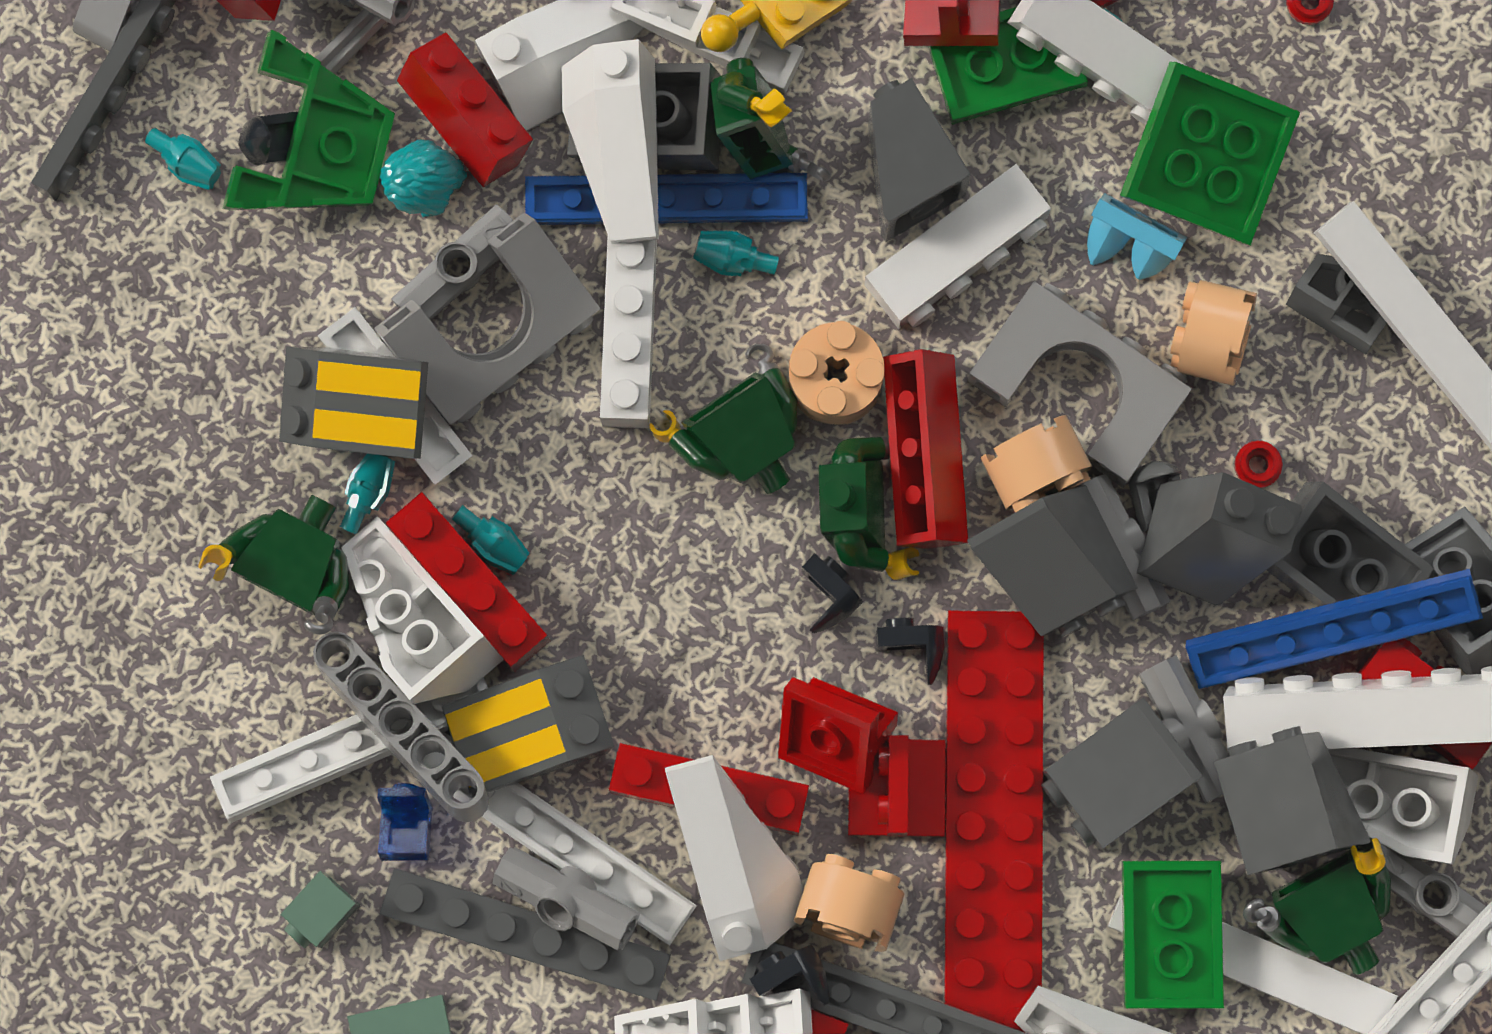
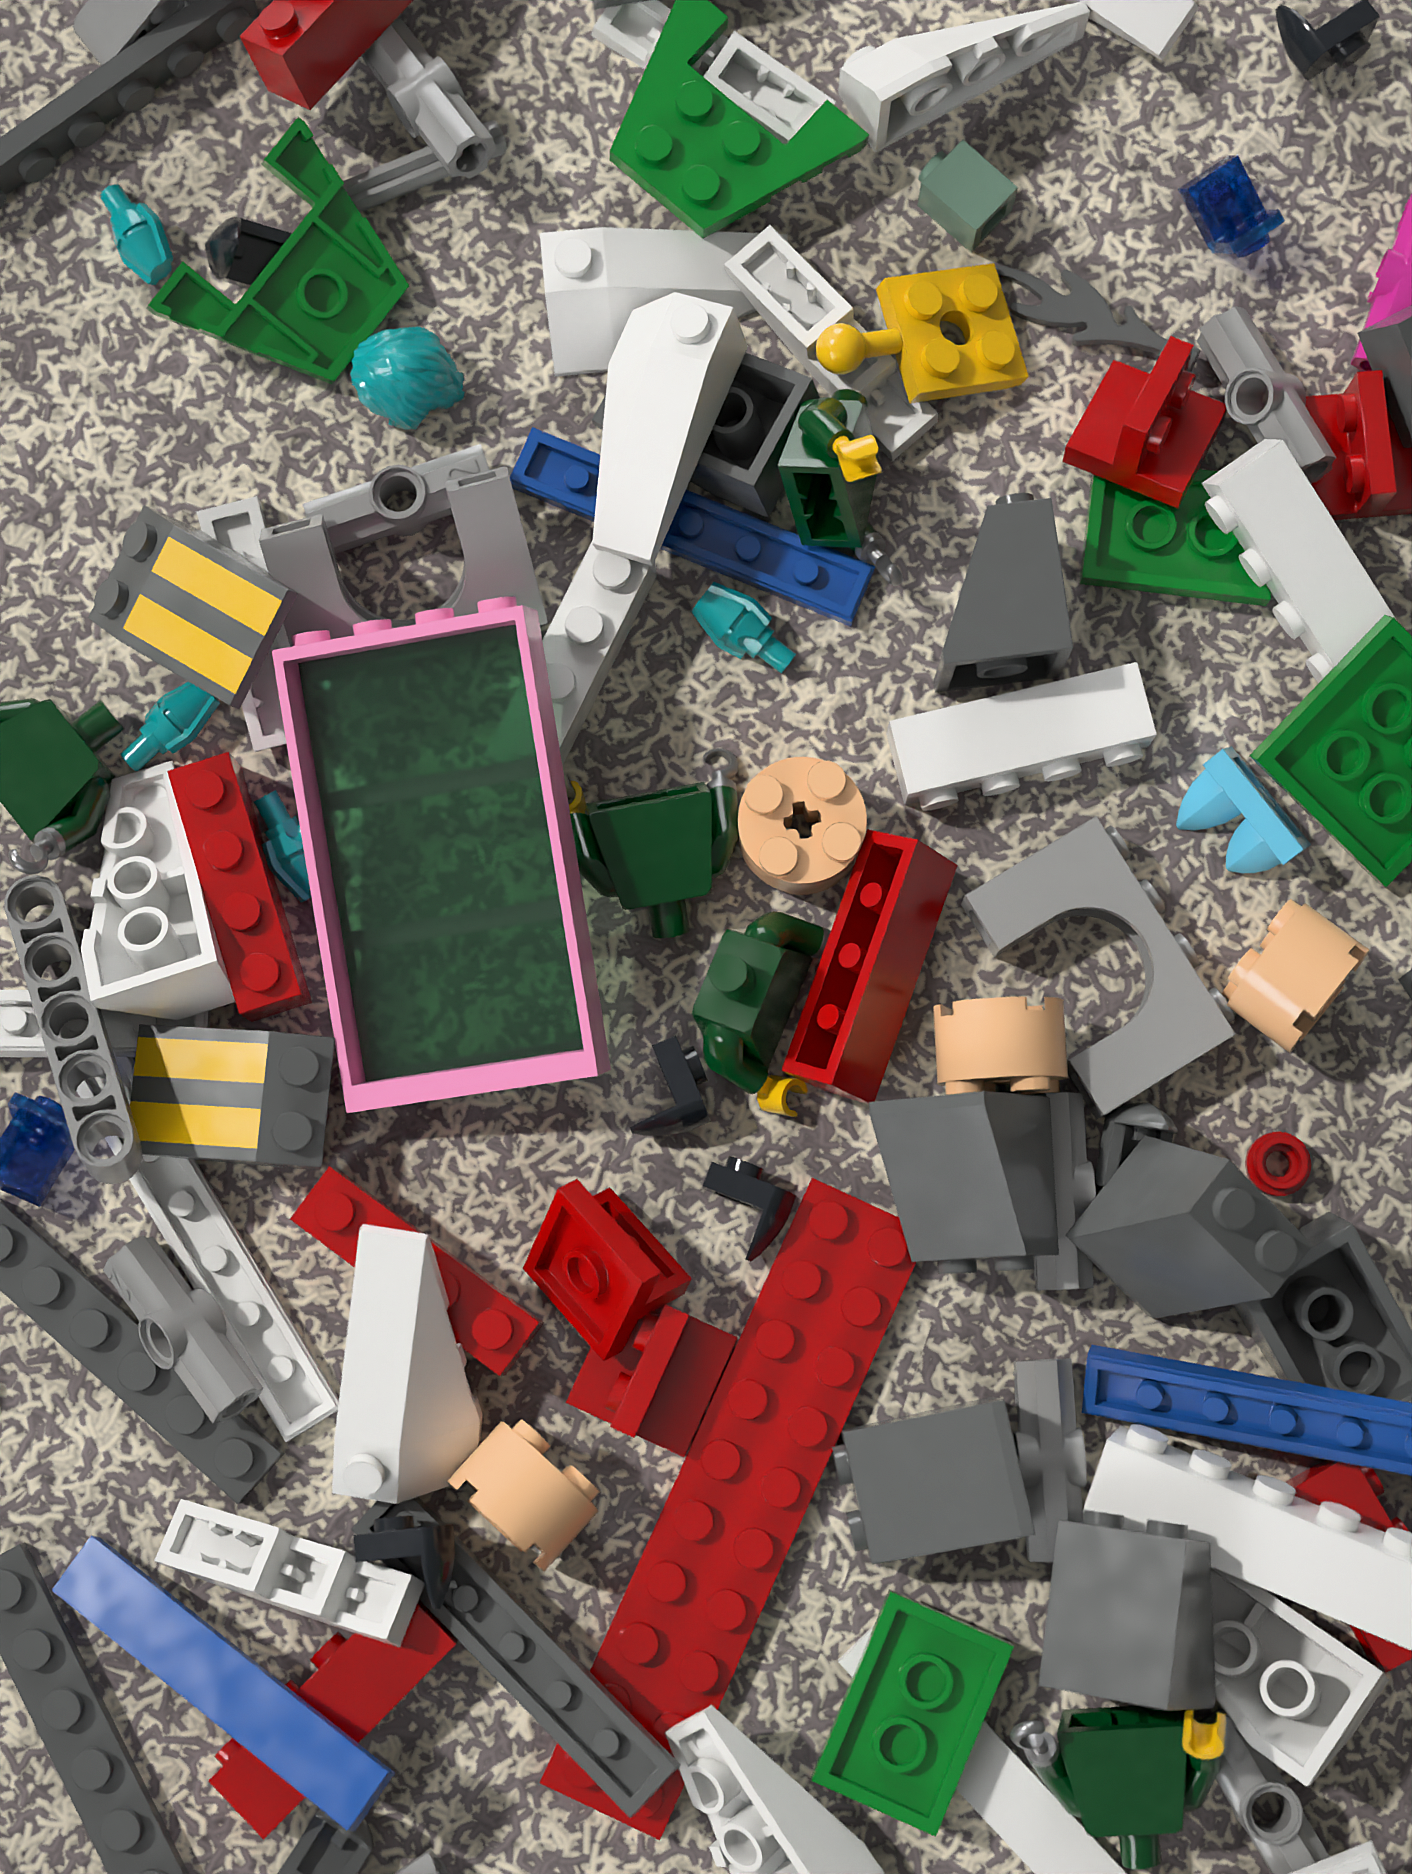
camera: 25 degrees right, 0 degrees up
red brick [397,32,533,187] -> none
none -> clear green window [272,597,611,1113]

